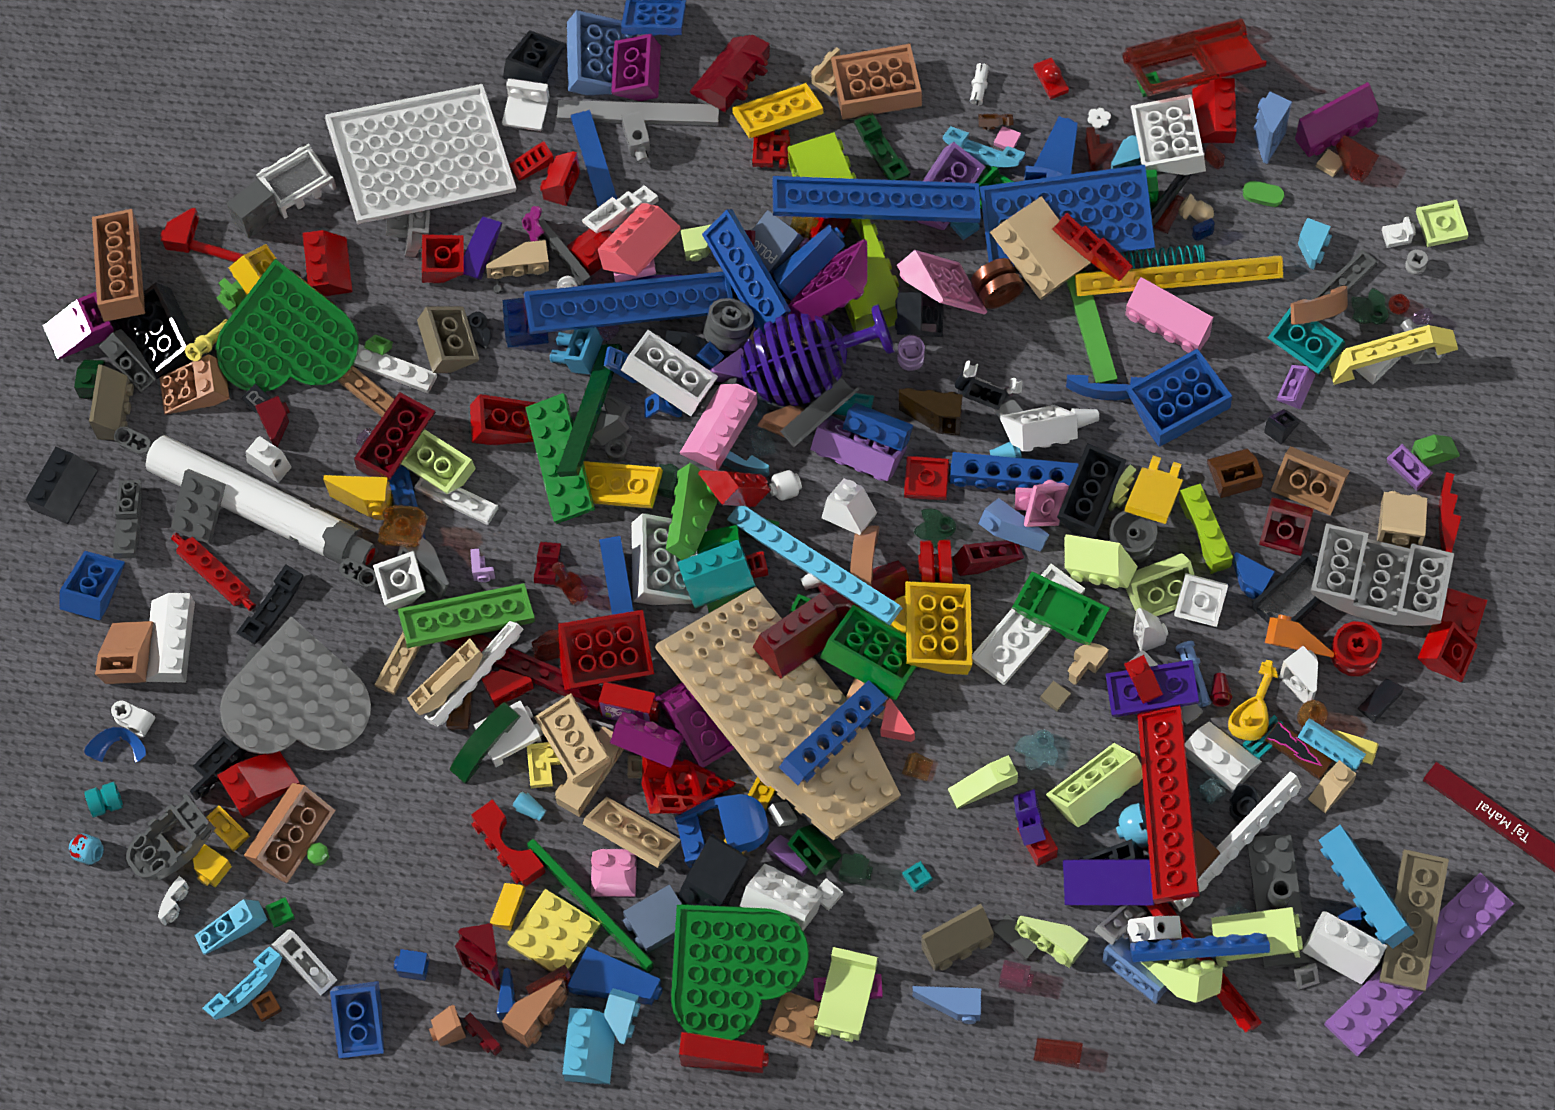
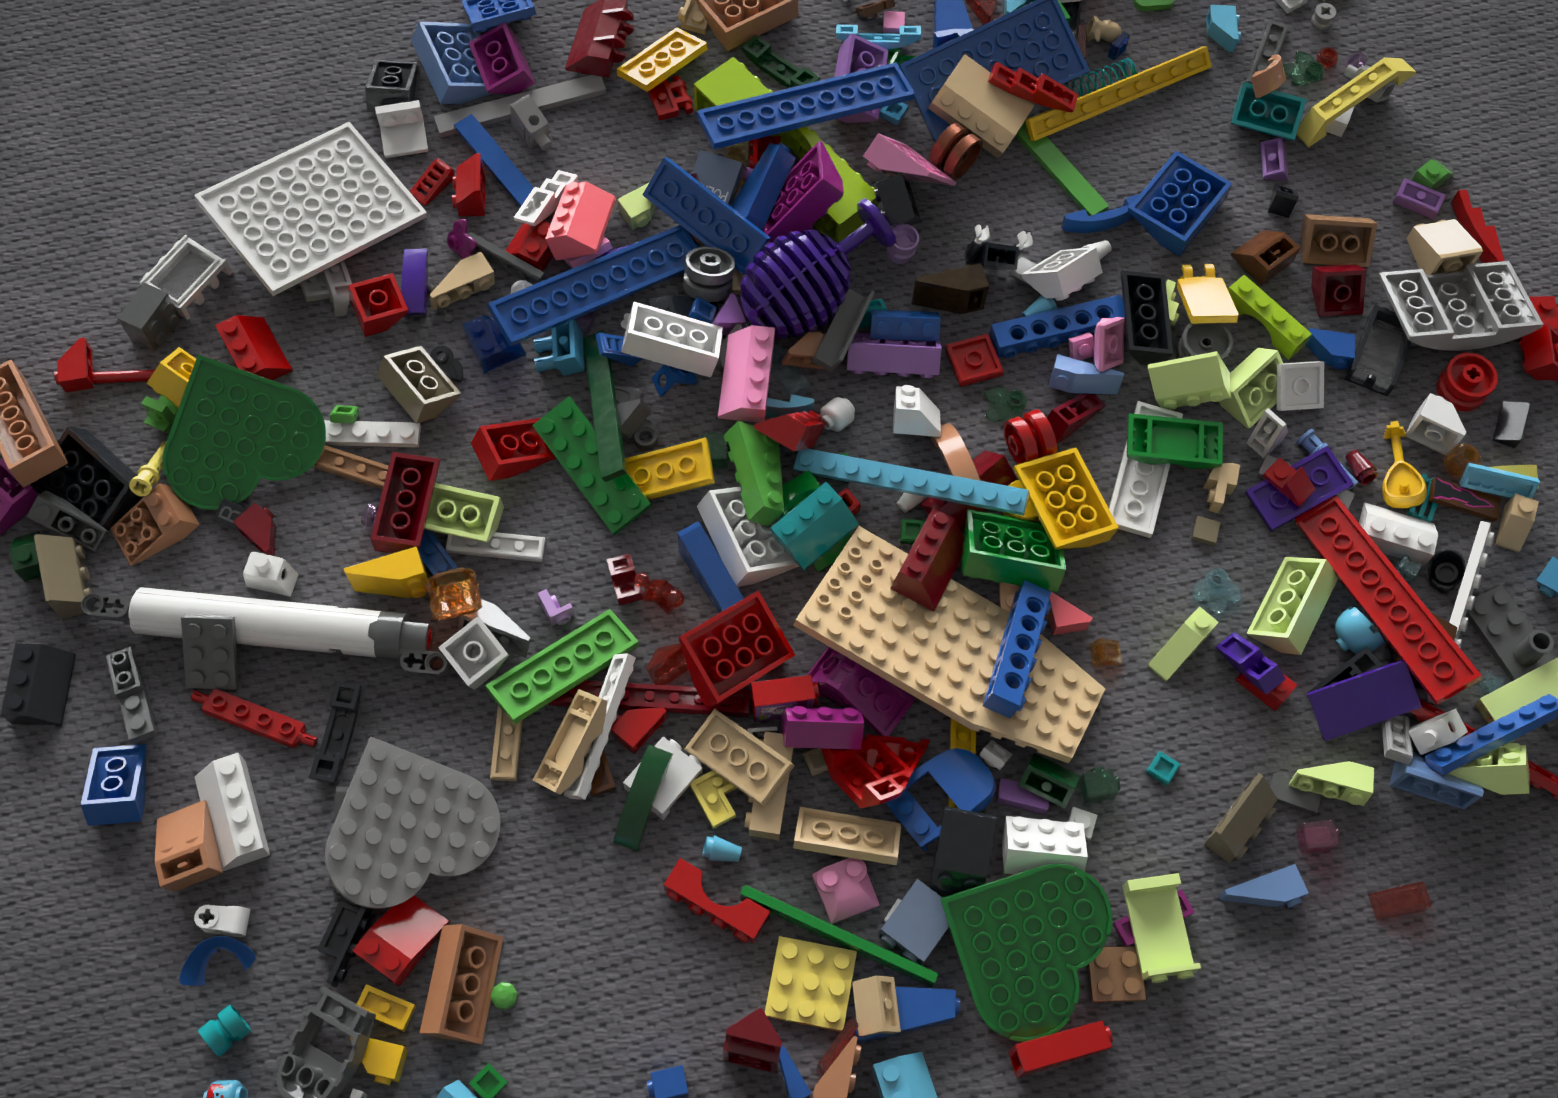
camera: 30 degrees left, 0 degrees up
yellow slope [490,883,526,931] -> none
medium azure slope [604,988,641,1044] -> none
bright pink slope [1125,277,1213,353] -> none
orange slope [1265,614,1334,657] -> none
none -> tan panel [853,975,901,1037]

